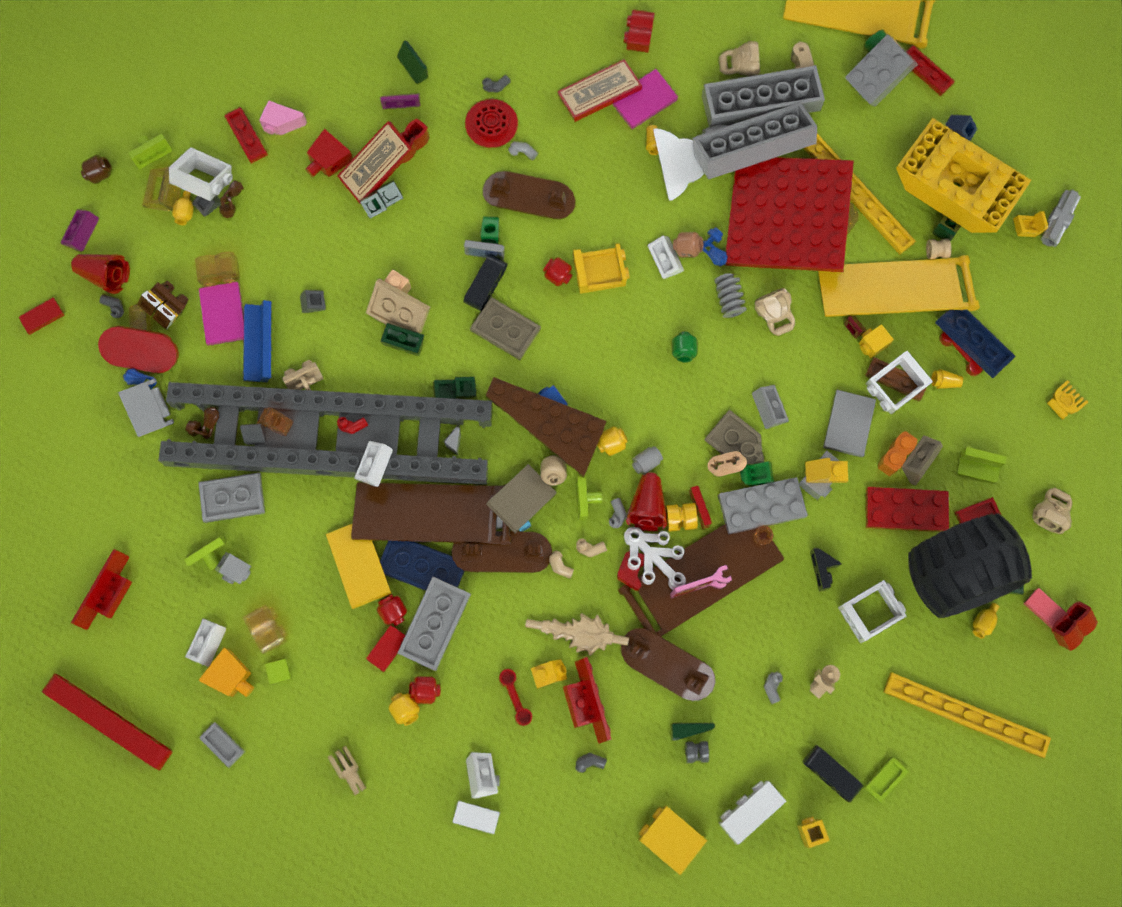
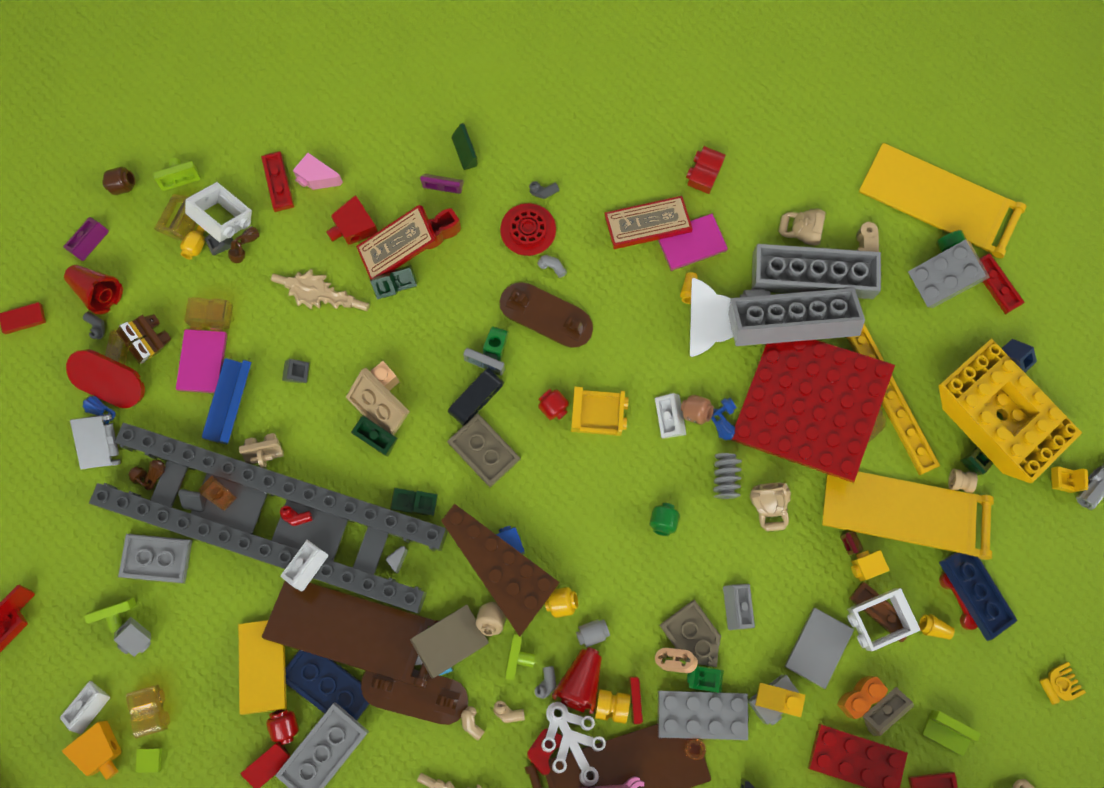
camera: 15 degrees right, 0 degrees up
none -> tan piece [271,269,370,311]

